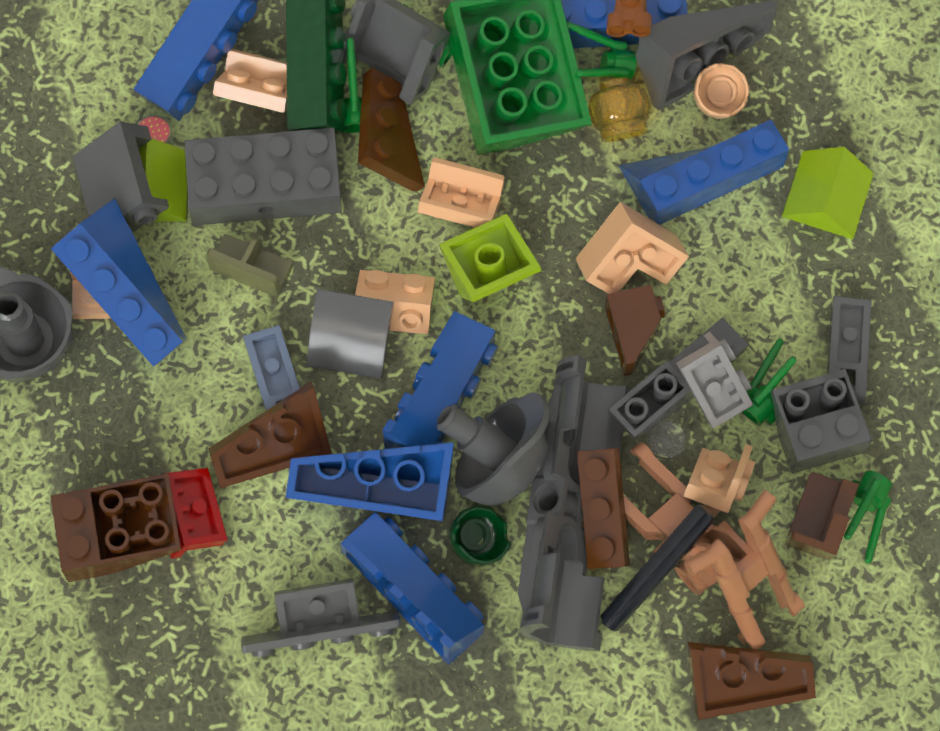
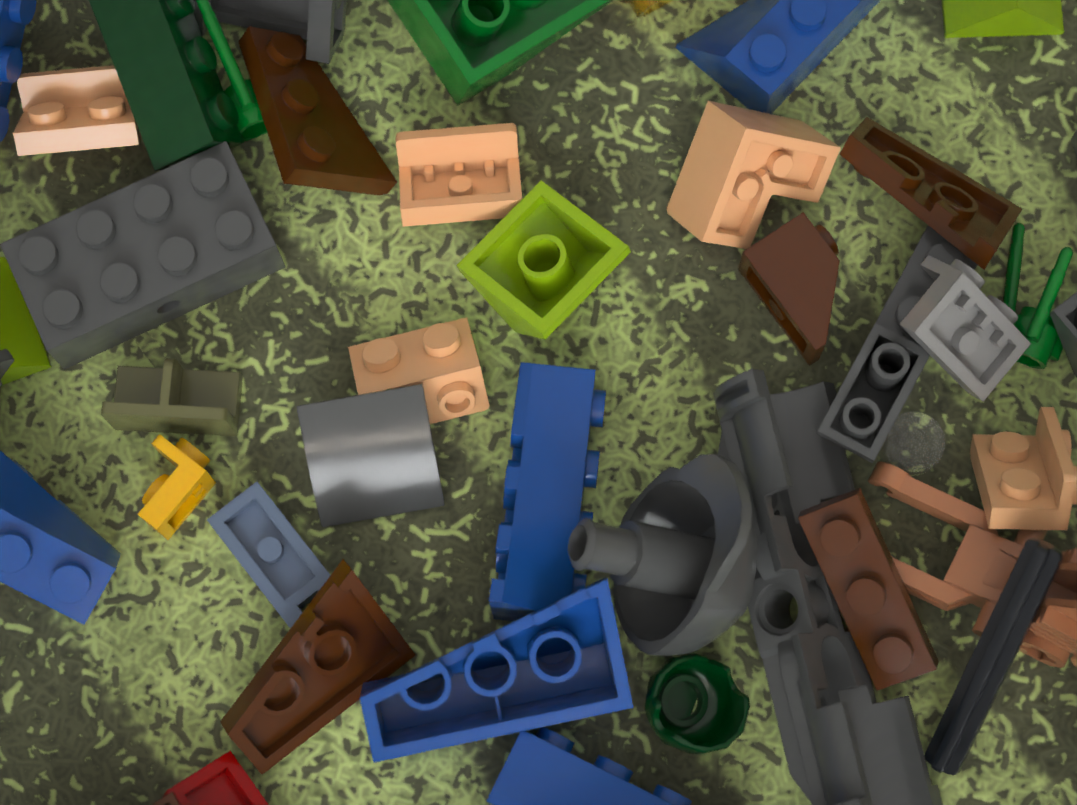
camera: 15 degrees left, 5 degrees up
none -> yellow bracket [137,434,216,540]
none -> reddish brown wing [840,117,1022,270]

